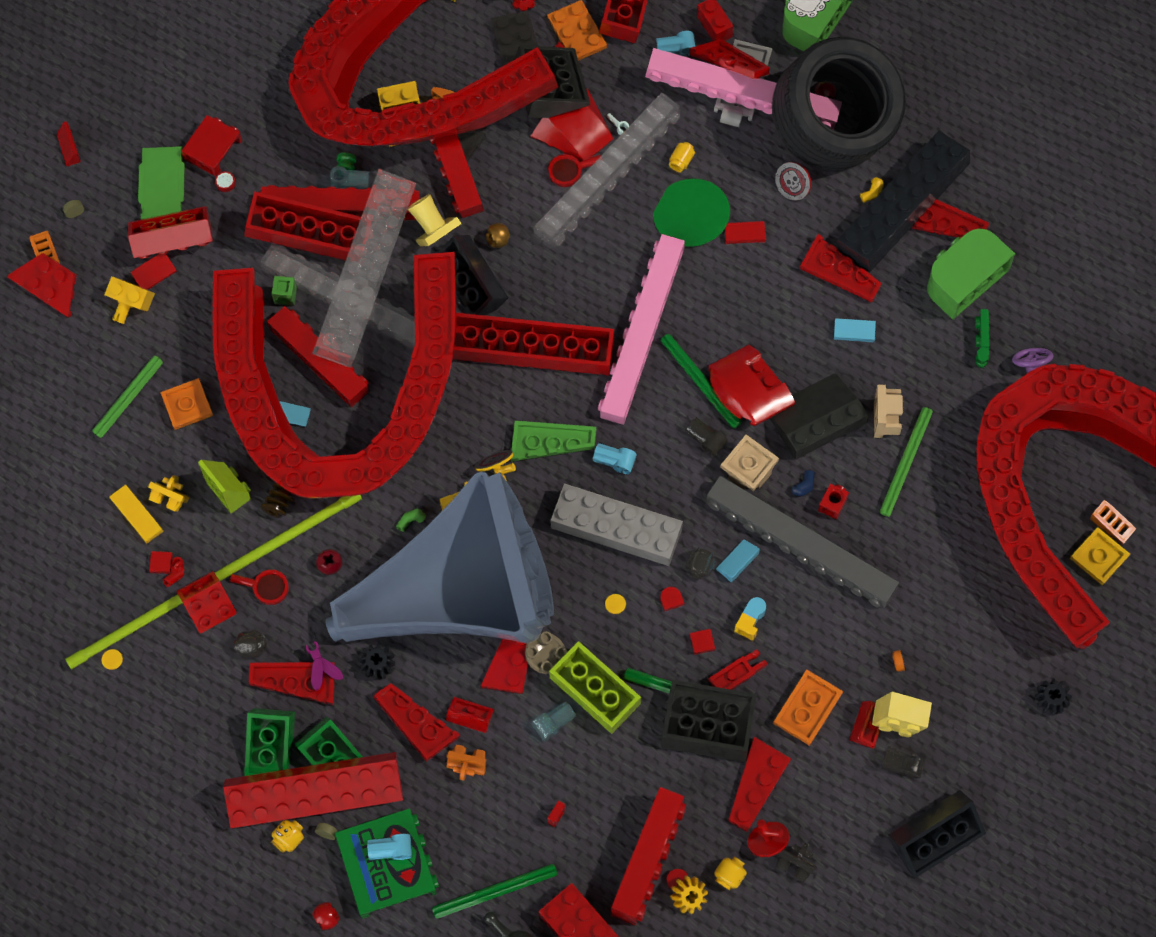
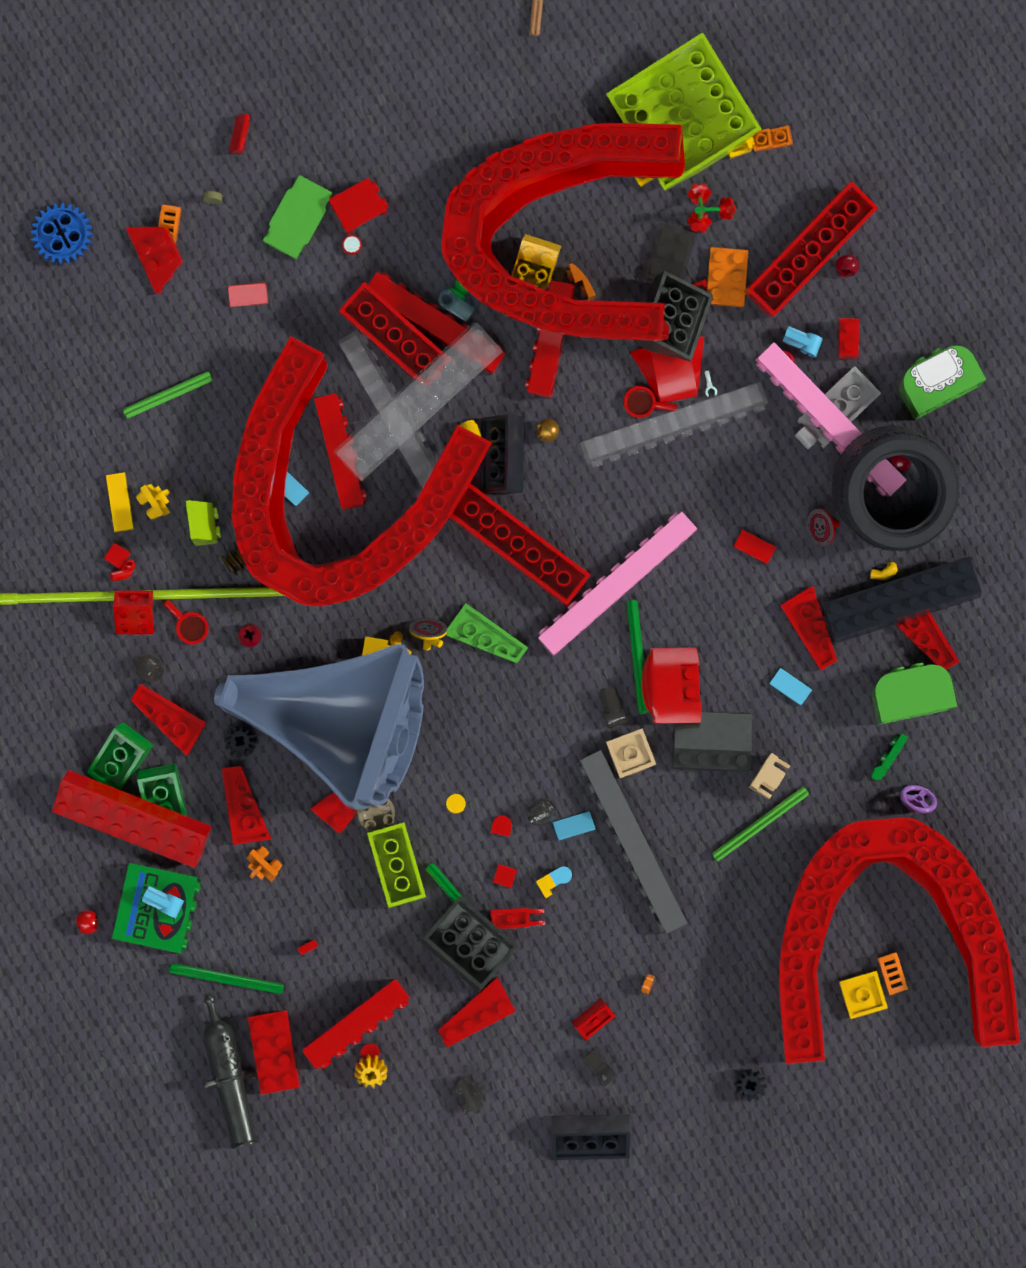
camera: 25 degrees right, 15 degrees up
yellow piece [101,649,123,670] -> none
yellow brick [104,276,155,324] -> none
brick [128,206,213,259] -> none
orange plate [160,378,213,430] -> none
yellow head [271,820,304,853] -> none
bright green brick [272,276,297,306] -> none
magenta piece [306,641,343,691] -> none
olive tile [315,823,338,840] -> none
bright green arm [396,508,426,532] -> none
light yellow plant [407,194,461,246] -> none
red slope [446,697,494,733] -> none
clear light blue piece [531,701,576,742] -> none
light grey brick [551,483,683,566] -> none
medium azure piece [593,443,637,475] -> none
green sticker [653,179,730,246] -> none
yellow brick [669,142,695,172] -> none
red wing [690,39,770,79] -> none
yellow head [714,856,747,890] -> none
red shield [747,819,790,857] -> none
orange plate [773,669,843,746] -> none
dark blue arm [792,470,815,497] -> none
red brick [818,483,849,520] -> none
light yellow brick [872,692,932,737] -> none

